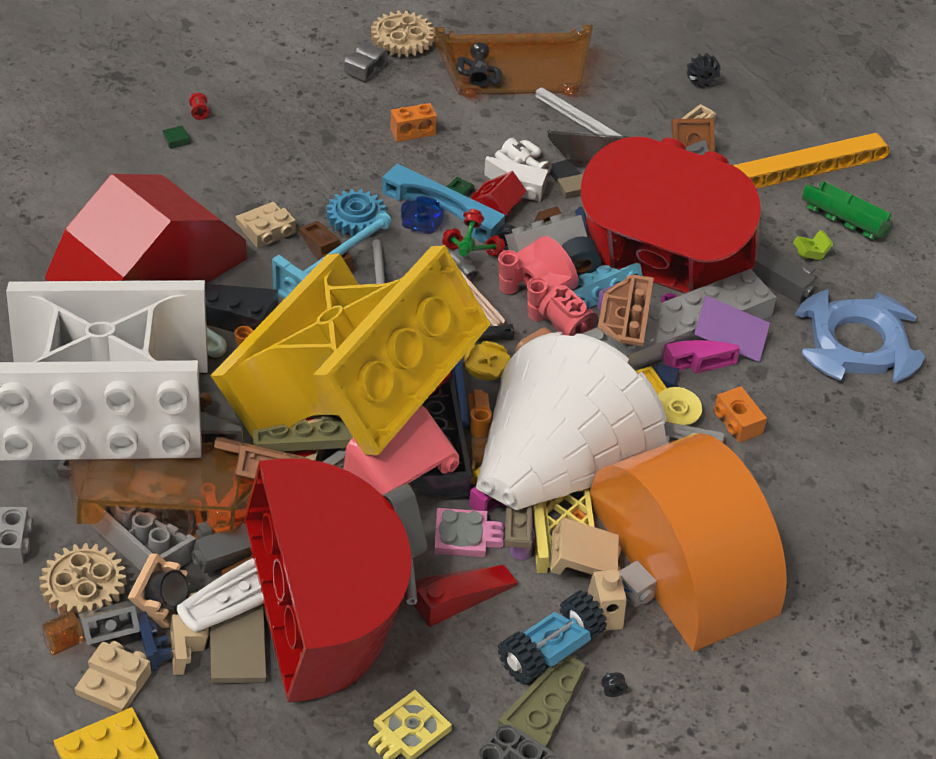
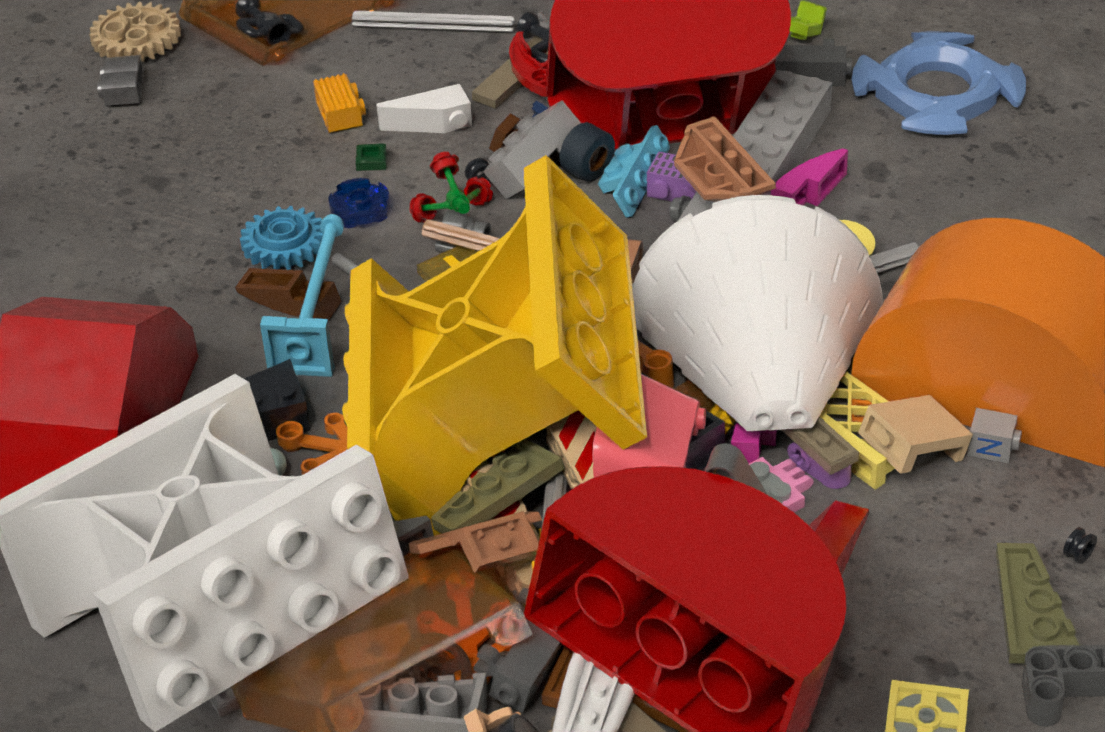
camera: 30 degrees left, 5 degrees down
tan plate [236,201,296,249] -> none
dark azure arch [382,164,505,243] -> none
orange brick [390,103,437,142] -> none
red slope [470,171,527,217] -> none
white piece [495,138,552,175] -> none
coral piece [498,236,598,336] -> none
plate [498,590,607,684] -> none
clear smoke wedge [547,131,630,164] -> none
black piece [549,159,580,183] -> none
tan torso [588,569,626,631] -> none
medium lavender window [694,296,770,362] -> none
orange brick [714,386,767,443] -> none
none -> light orange brick [313,73,366,133]

